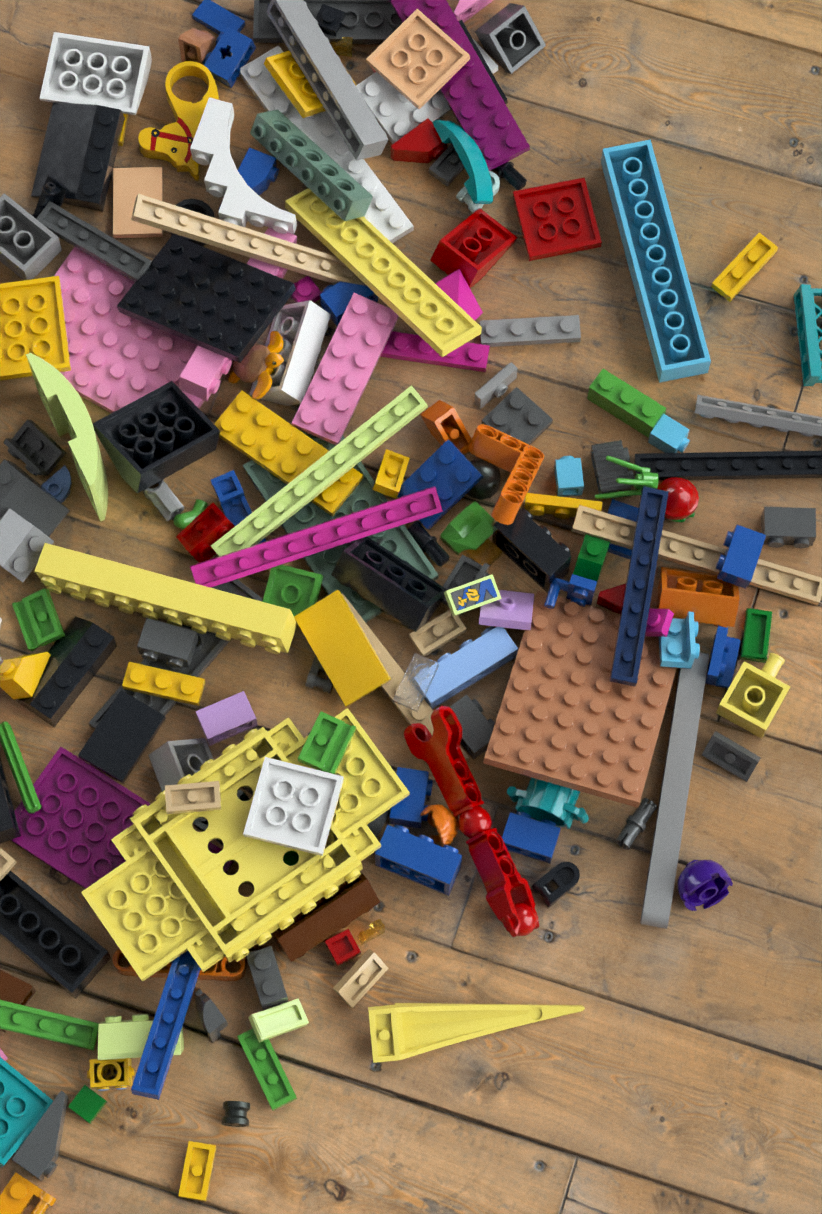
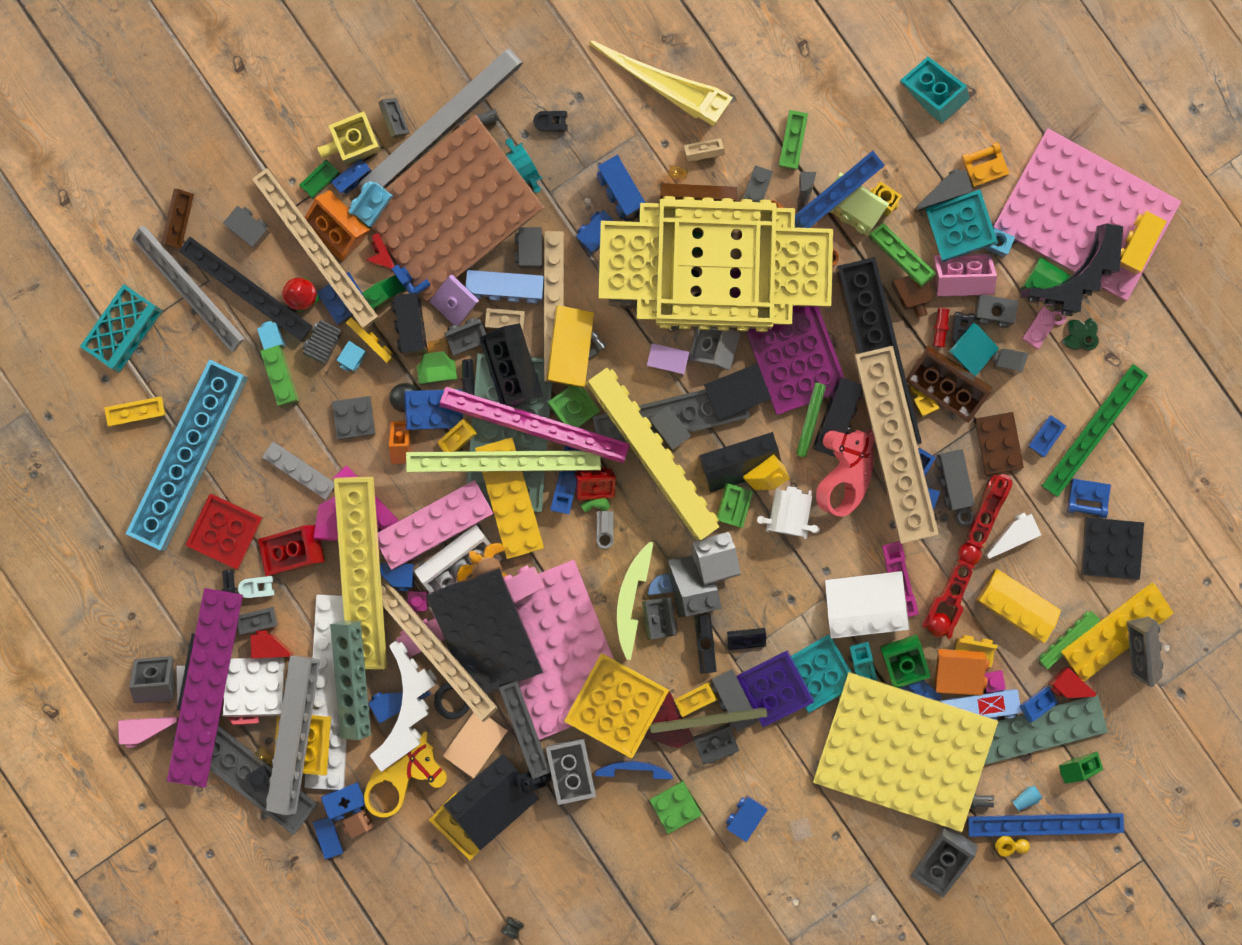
camera: 145 degrees left, 15 degrees up
white slope [39,32,152,115] -> none
green tile [68,1085,107,1124] -> none
black slope [93,381,220,494] -> none
yellow plate [122,662,205,706] -> none
tan plate [165,781,221,814] -> none
yellow plate [178,1141,216,1202] -> none
pearl dark grey wheel [222,1101,250,1127] -> none
white plate [243,757,344,856] -> none
yellowish green tile [248,998,309,1042] -> none
bright green plate [298,711,356,774] -> none
red plate [325,929,361,967] -> none
light nougat plate [366,9,470,109] -> none
clear plate [393,653,439,712] -> none
red piece [404,706,539,937] -> none
orange hair [420,804,459,847] -> none
teal slope [433,120,493,204] -> none
tile [444,574,502,616] -> none
orange beam [468,424,544,525] -> none
light grey plate [474,362,518,409] -> none
blue brick [502,811,561,864] -> none
bright green plant [595,456,658,499] -> none
dark blue plate [610,486,669,687] -> none
dark pink plate [645,608,674,637] -> none
dark purple cylinder [677,860,733,911] -> none
blue brick [715,525,766,589] -> none

